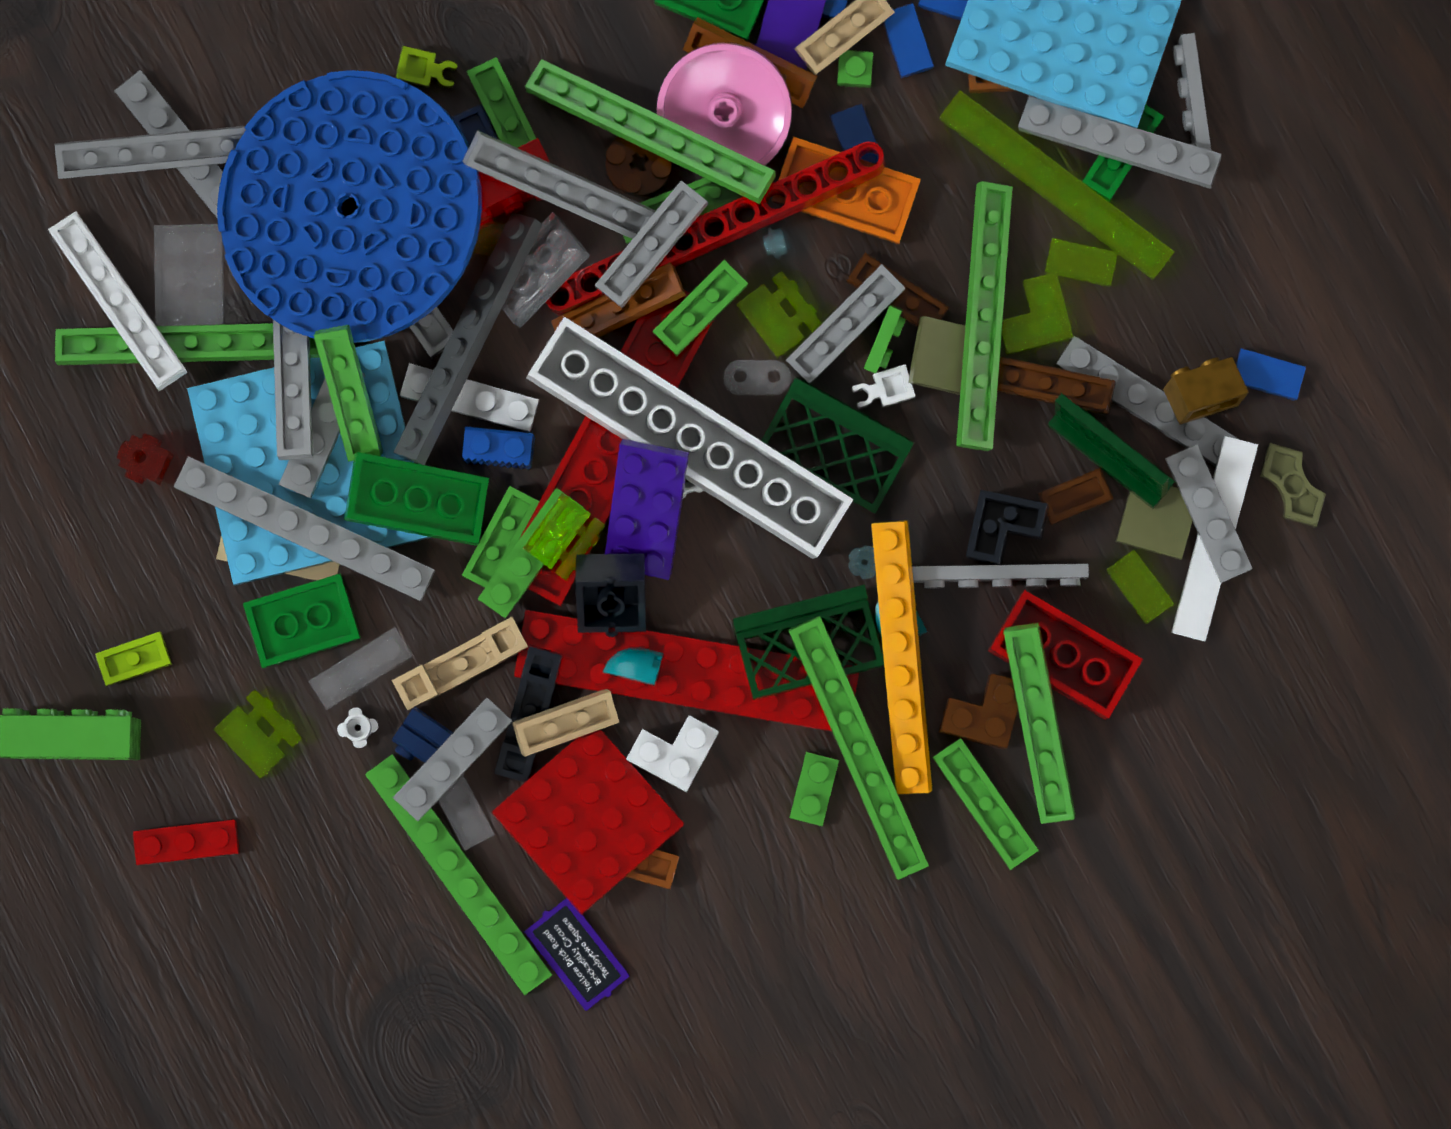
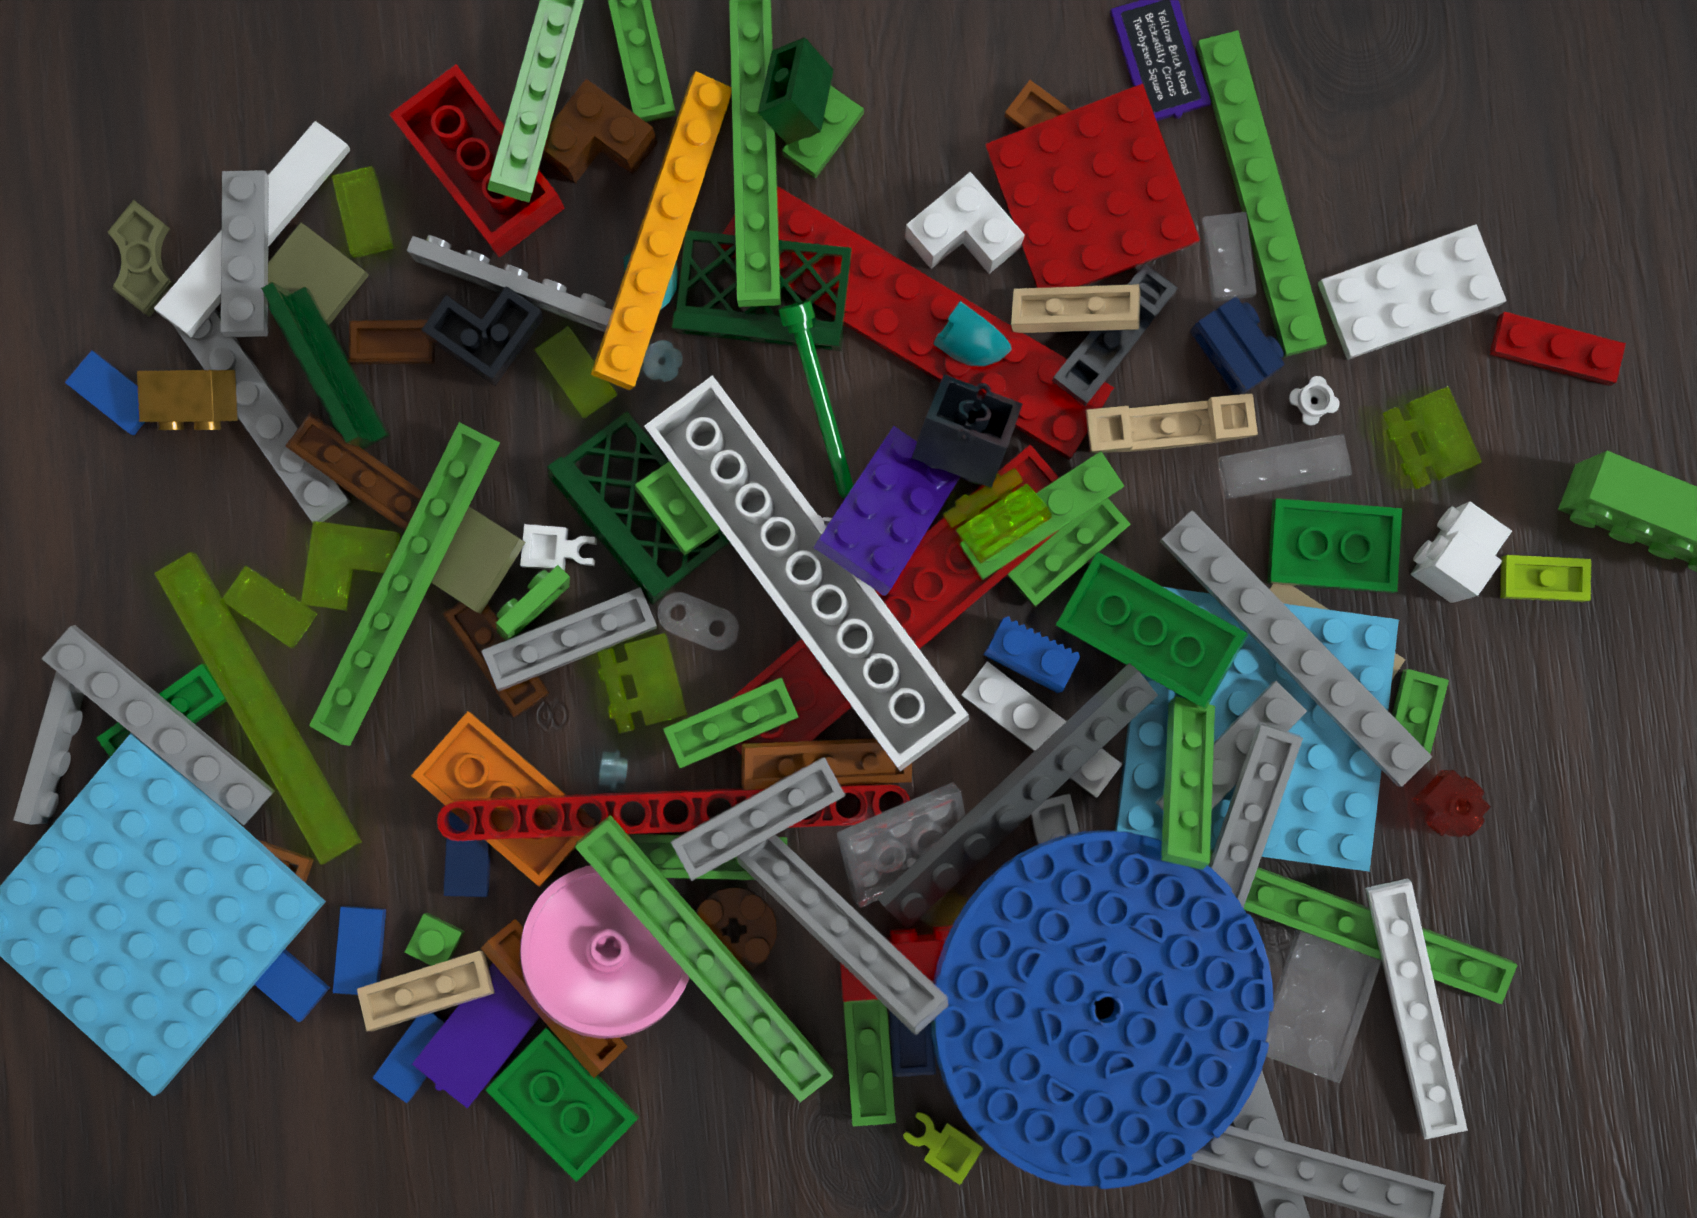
camera: 155 degrees left, 0 degrees up
light grey plate [393,698,512,821] -> none
none -> clear neon green tile [534,326,617,419]
none -> bright green plate [635,461,720,556]
none -> dark green brick [758,37,834,144]
none -> green piece [778,300,854,499]
none -> white plate [1318,224,1507,360]
none -> bright green plate [1392,669,1449,762]
none -> white brick [1411,502,1512,603]

